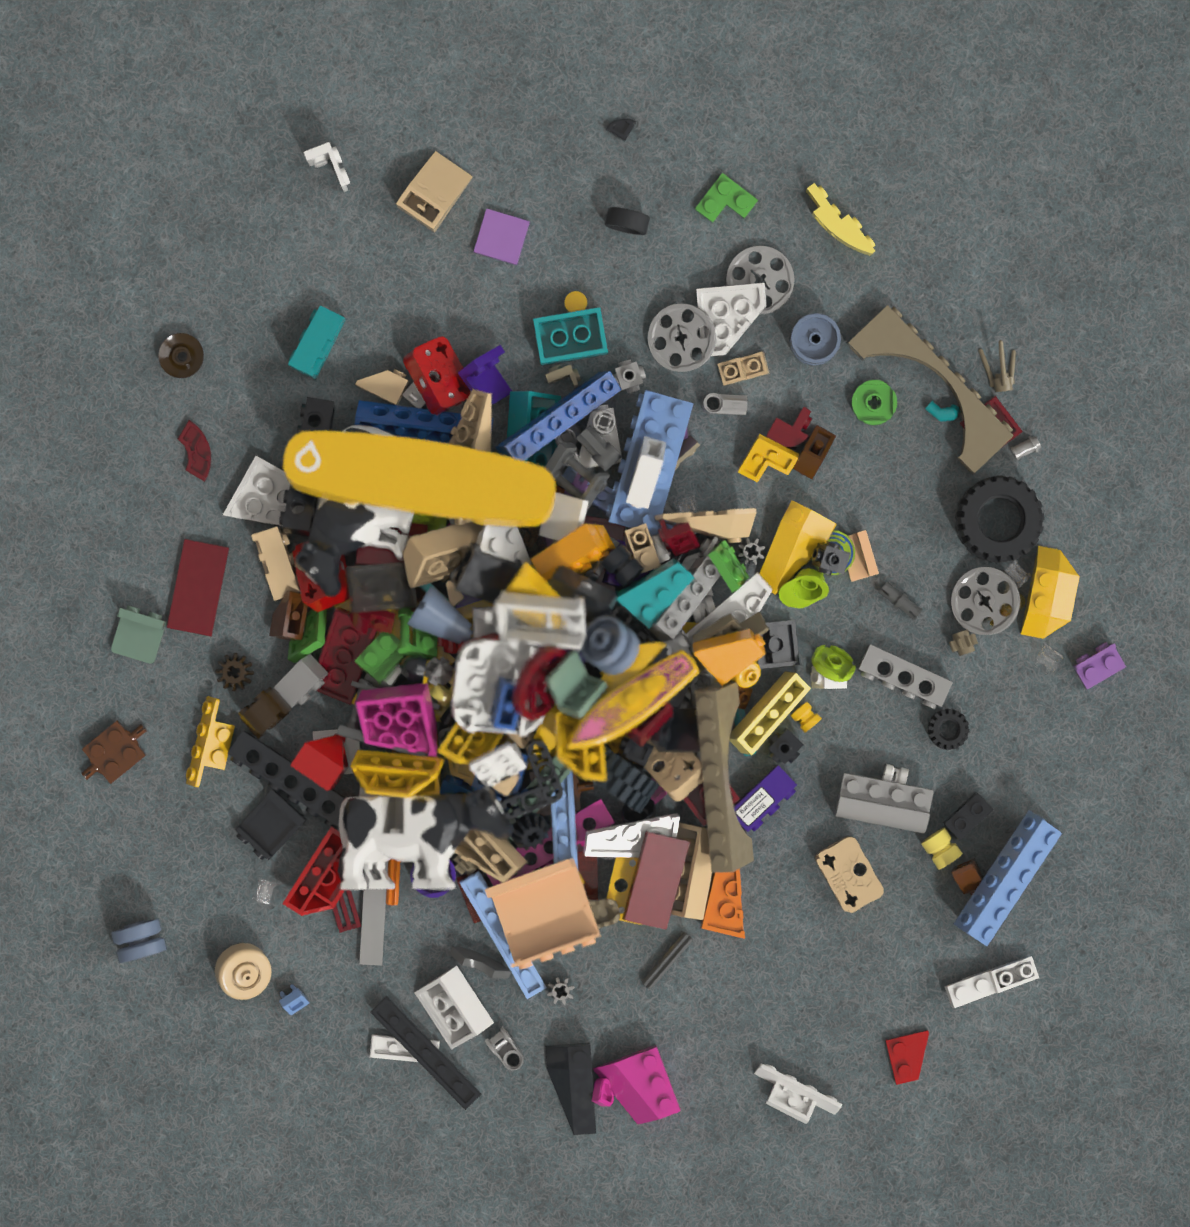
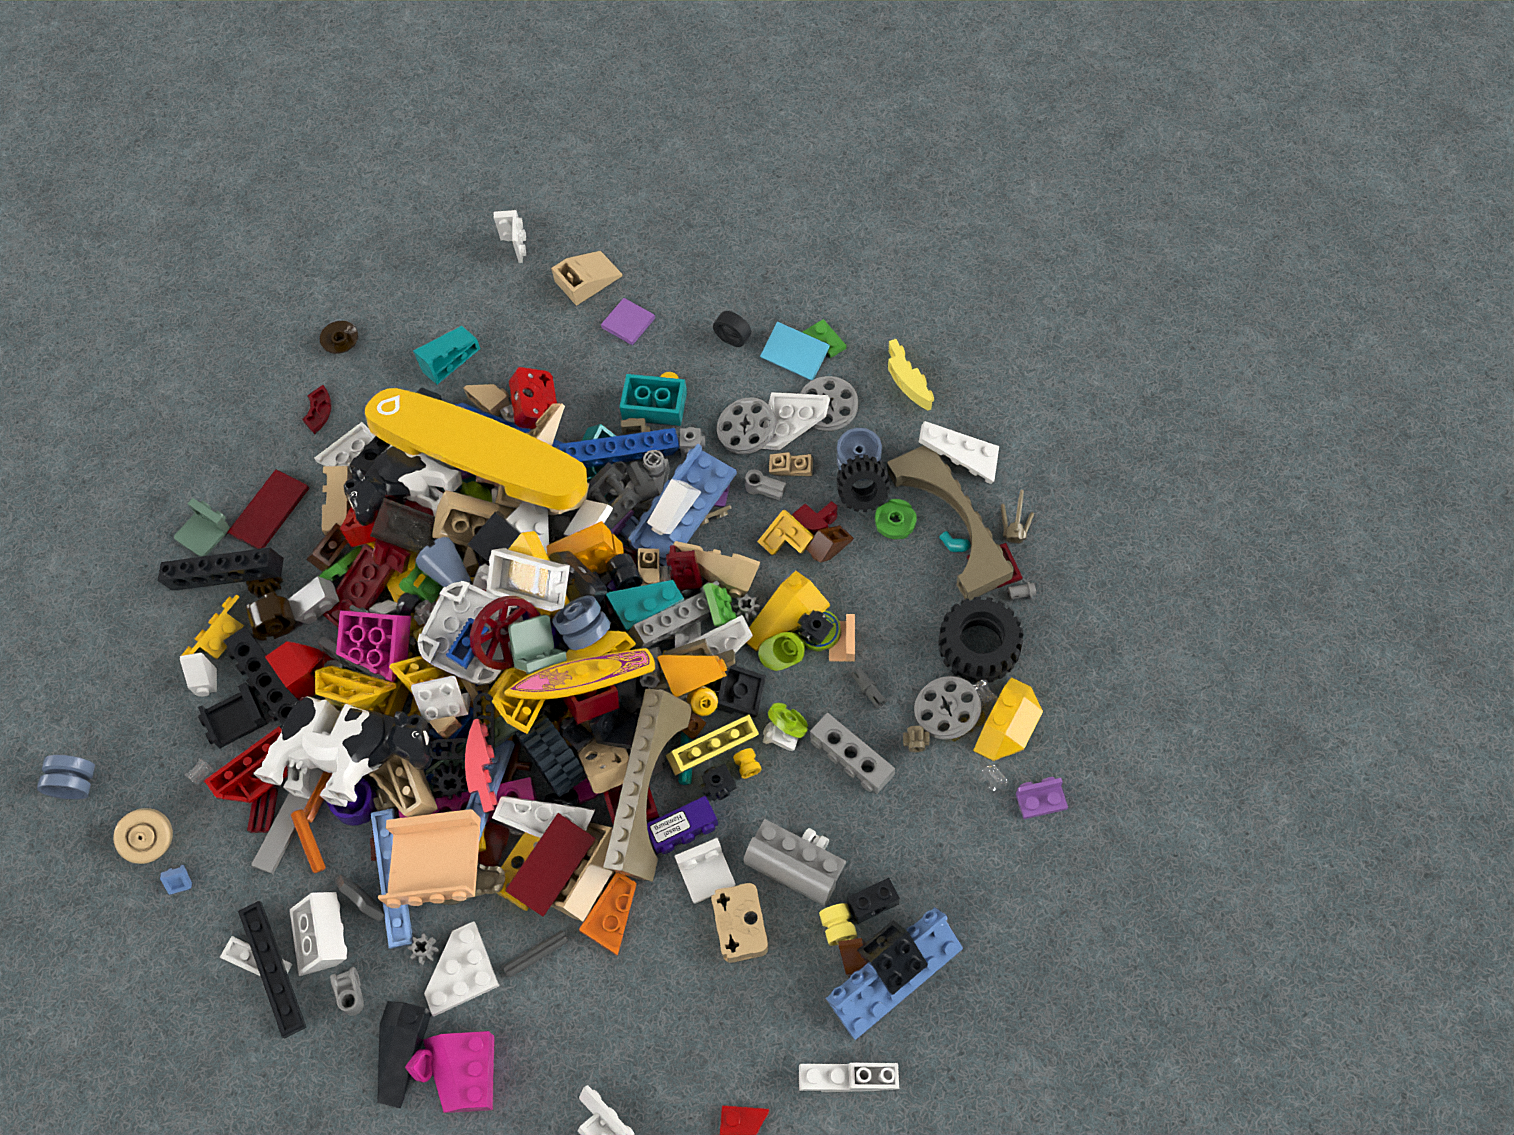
camera: 25 degrees right, 25 degrees down
reddish brown plate [81,720,147,784] -> none
bright green plate [355,632,407,684] -> none
dark purple bracket [458,345,512,406] -> none
black tile [606,119,637,142] -> none
black tyre [927,709,970,750] -> none
none -> black brick [157,547,284,590]
none -> white slope [180,653,217,697]
none -> orange axle [291,809,326,873]
none -> white plate [424,921,499,1016]
none -> coral slope [465,719,498,813]
none -> white bracket [675,838,736,904]
none -> medium azure tile [760,322,830,381]
none -> black tyre [837,455,890,512]
none -> black bracket [857,920,928,995]
none -> white wing [919,421,999,484]

